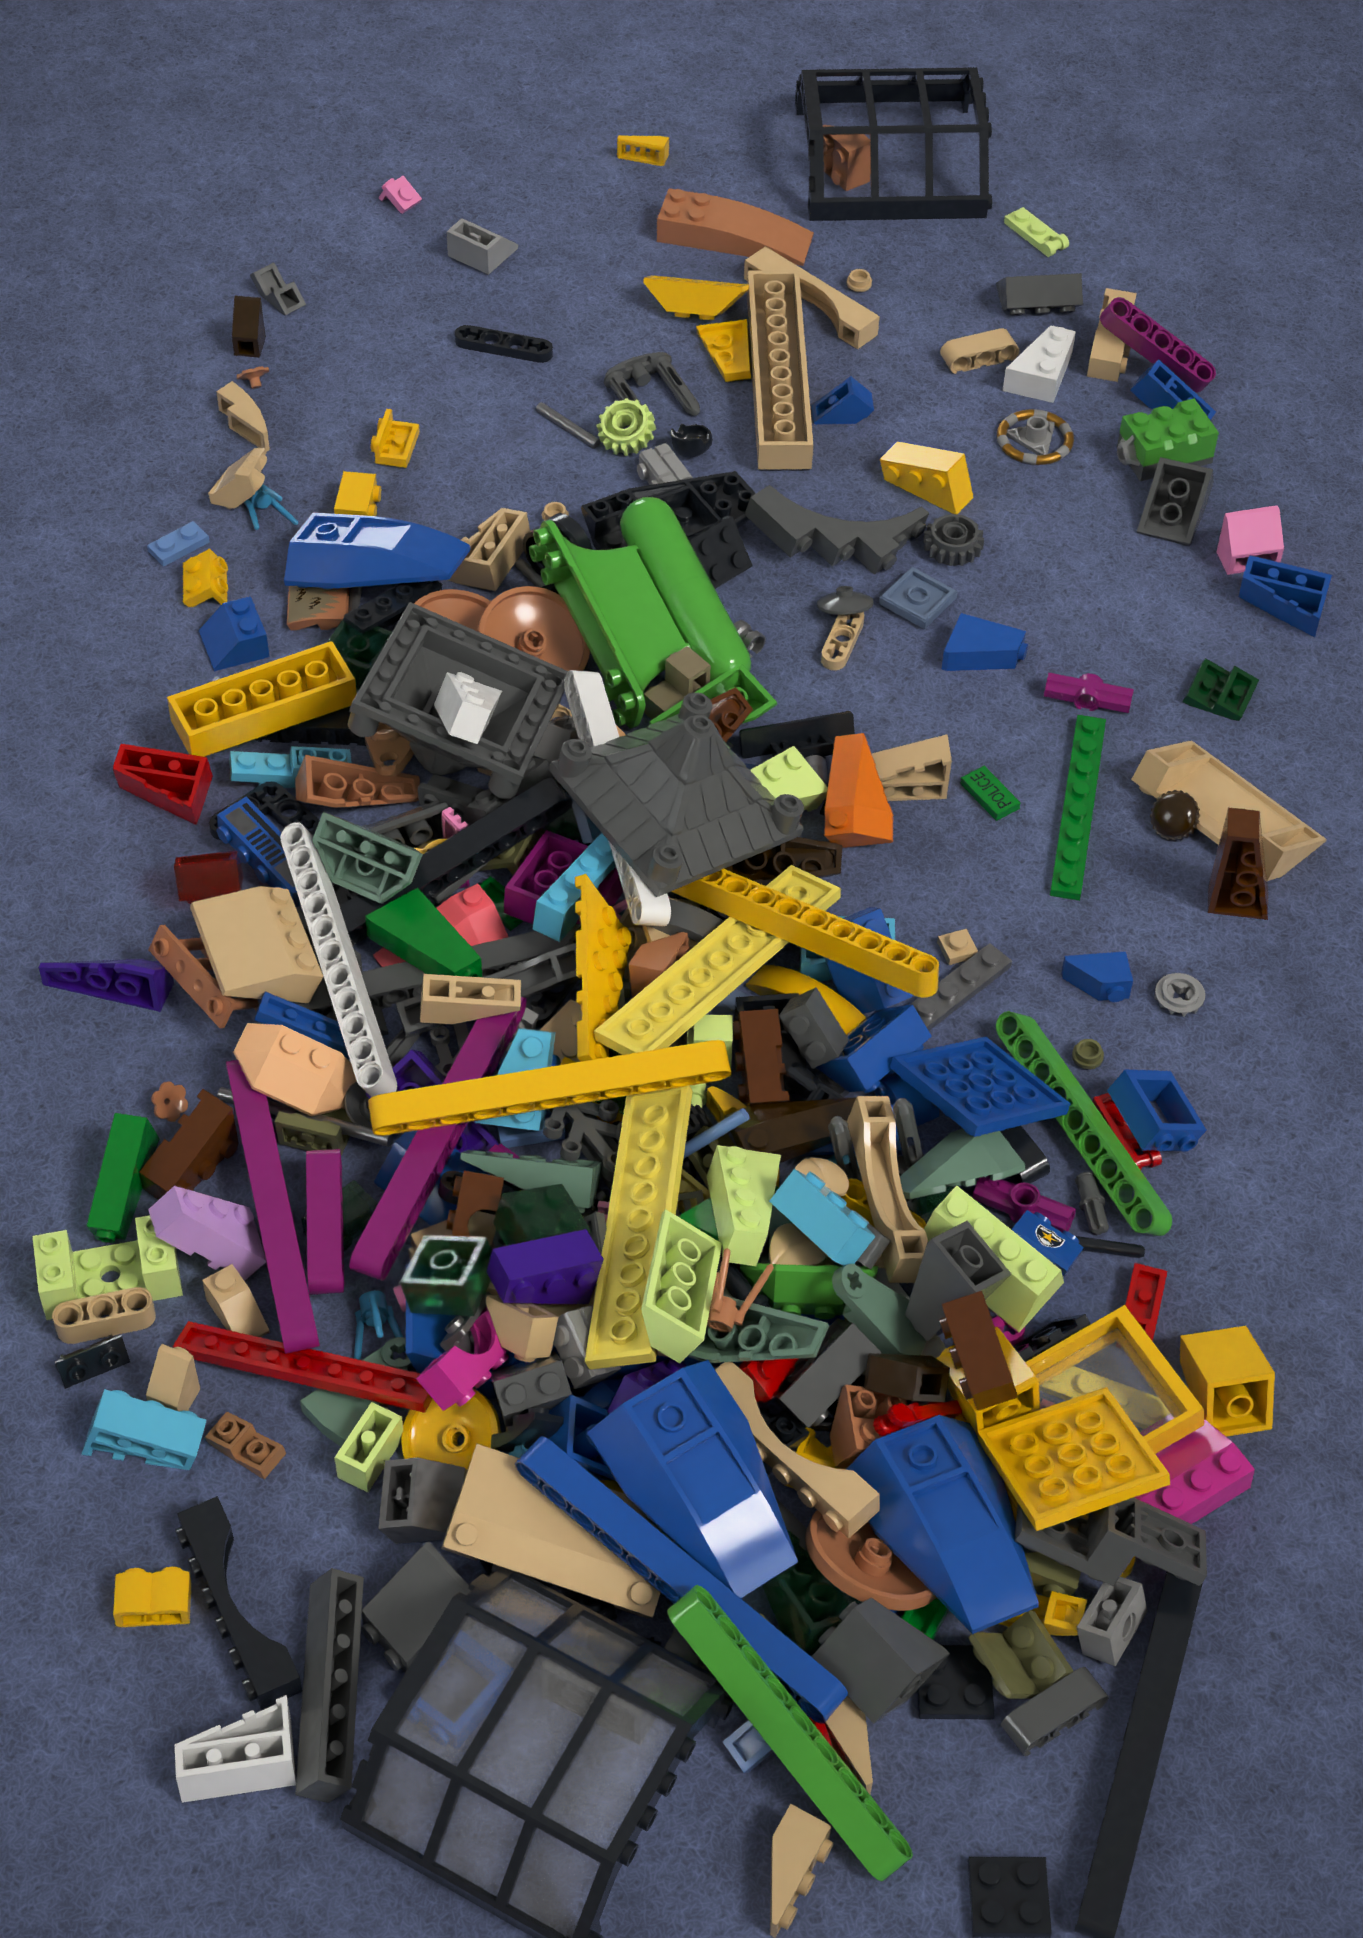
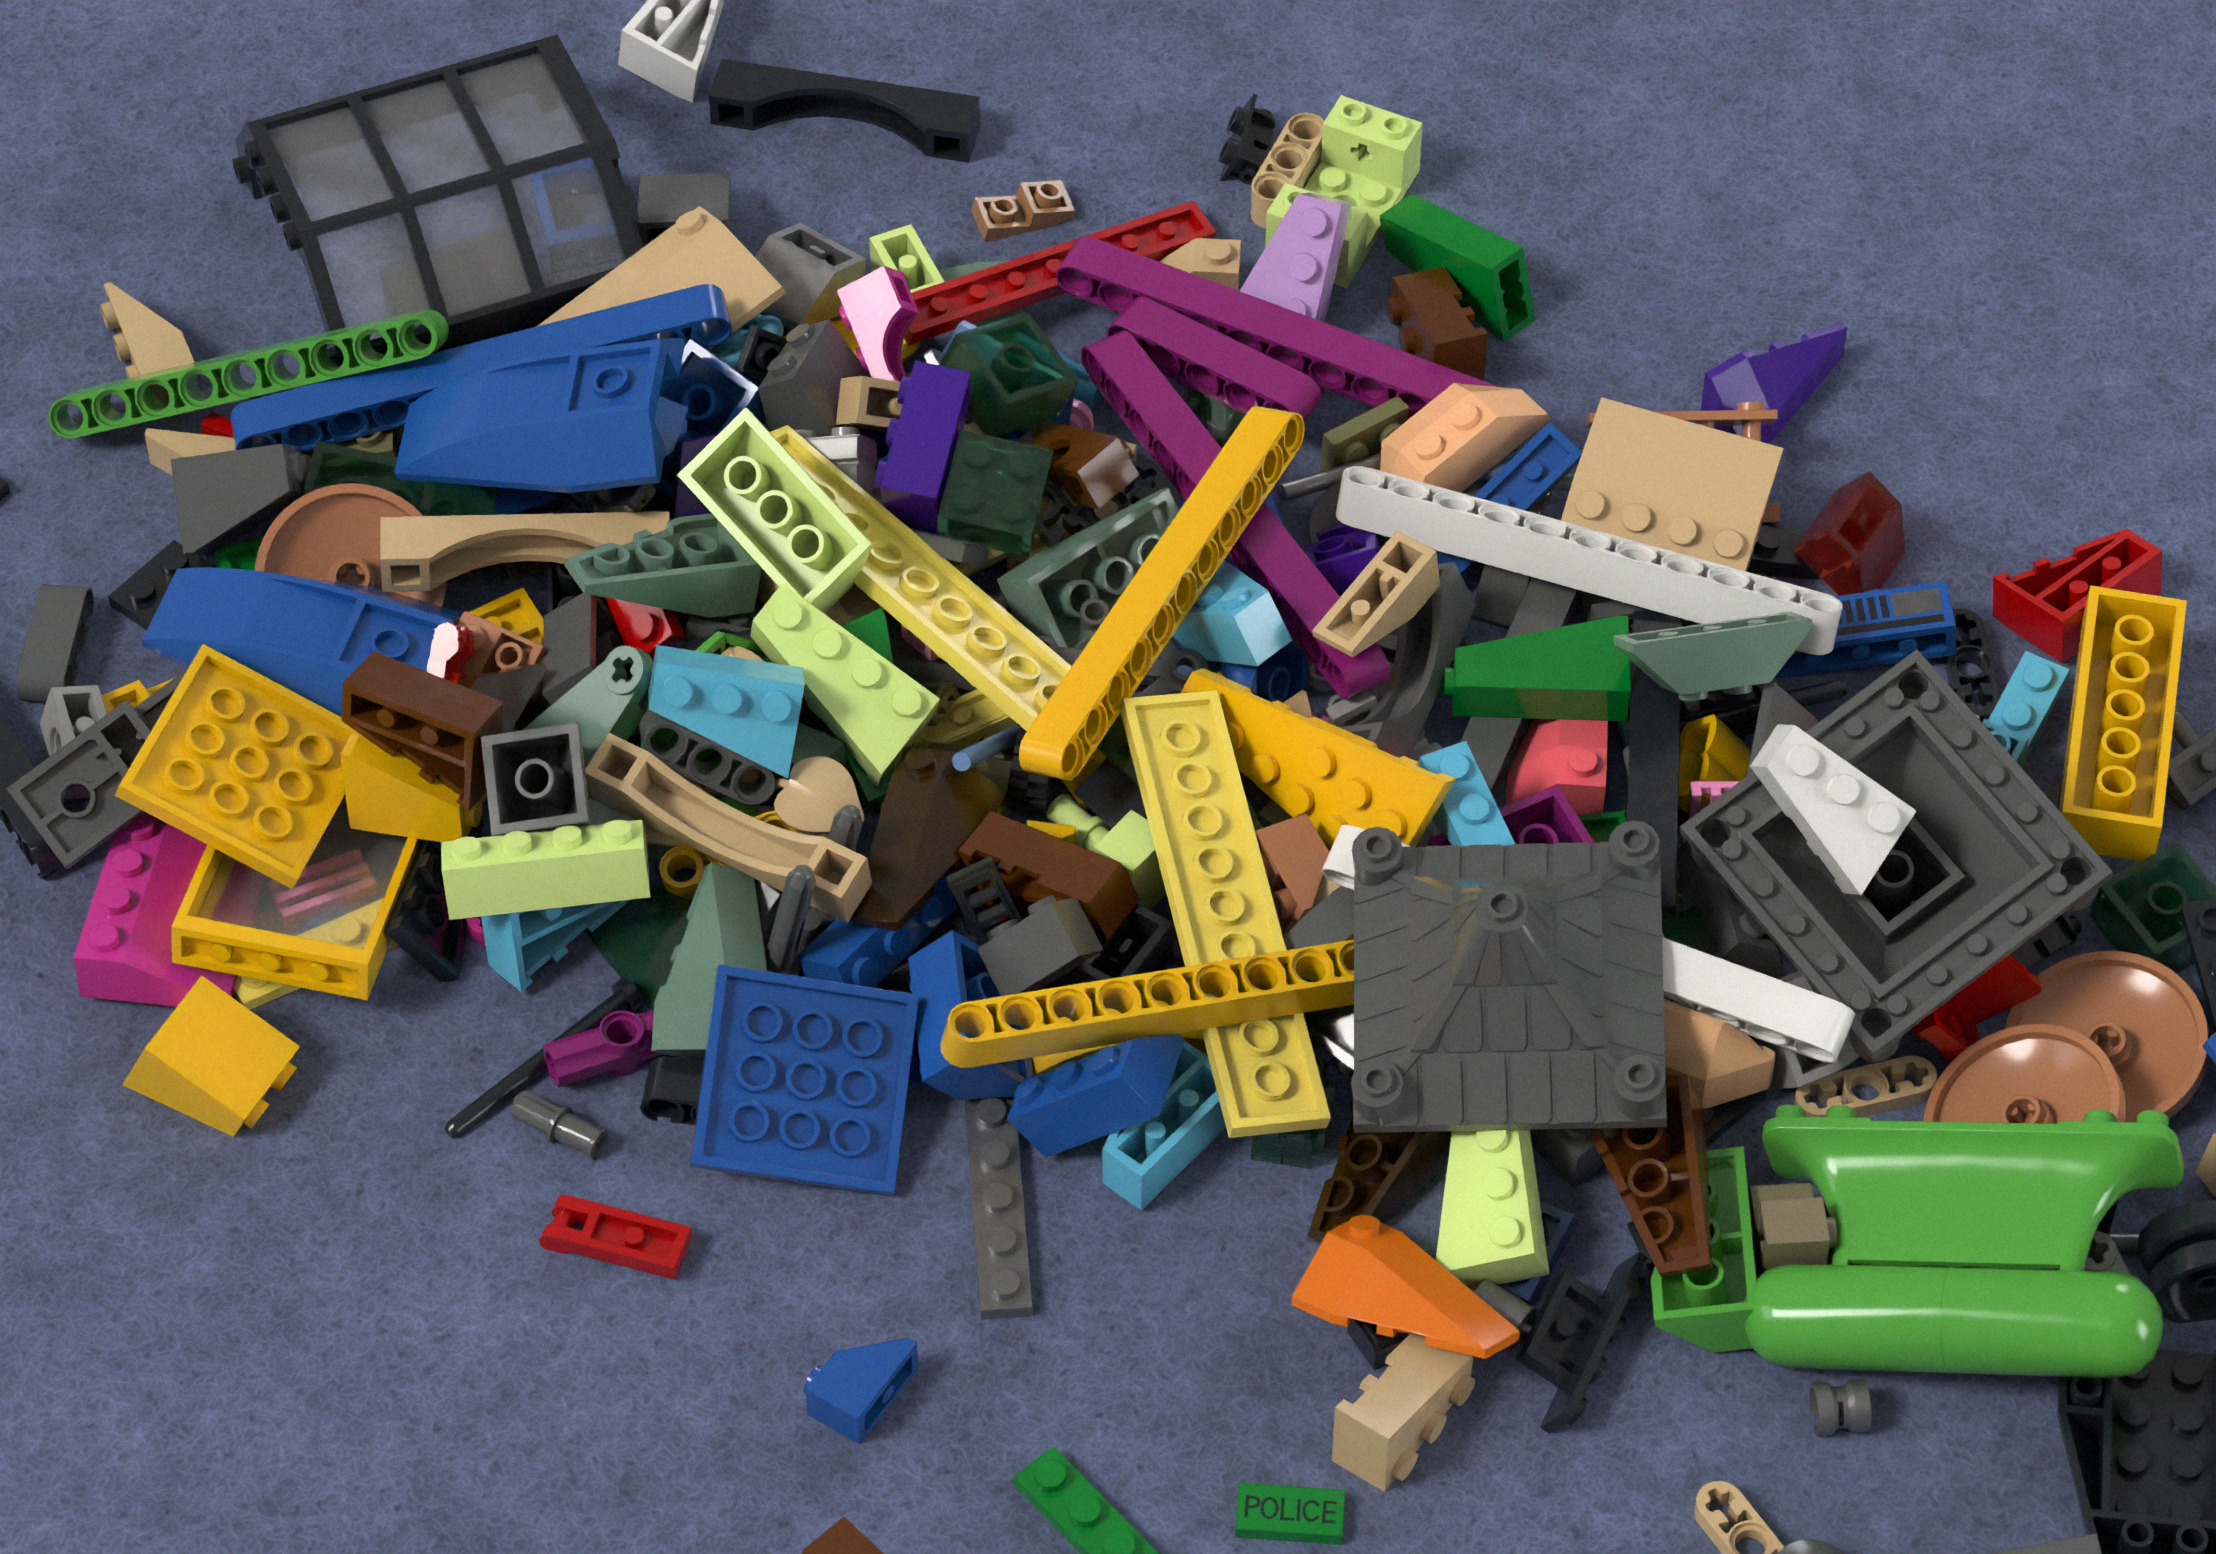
camera: 130 degrees right, 0 degrees up
medium azure wedge [81,1389,206,1470] -> none
yellow brick [113,1567,191,1627] -> none
tan slope [146,1344,200,1411] -> none
nougat plant [151,1081,188,1122] -> none
dark grey brick [295,1568,364,1803] -> none
black plate [688,516,753,589] -> none
nougat plant [707,1248,774,1332] -> none
tan plate [937,929,978,965] -> none
olive bracket [968,1611,1074,1699] -> none
bright green beam [996,1011,1172,1236] -> none
blue slope [1012,1210,1084,1280] -> none
olive plate [1072,1039,1104,1069] -> none
blue window [1107,1069,1207,1152] -> none
red plate [1116,1263,1168,1349] -> none
light grey gear [1155,973,1205,1017] -> none

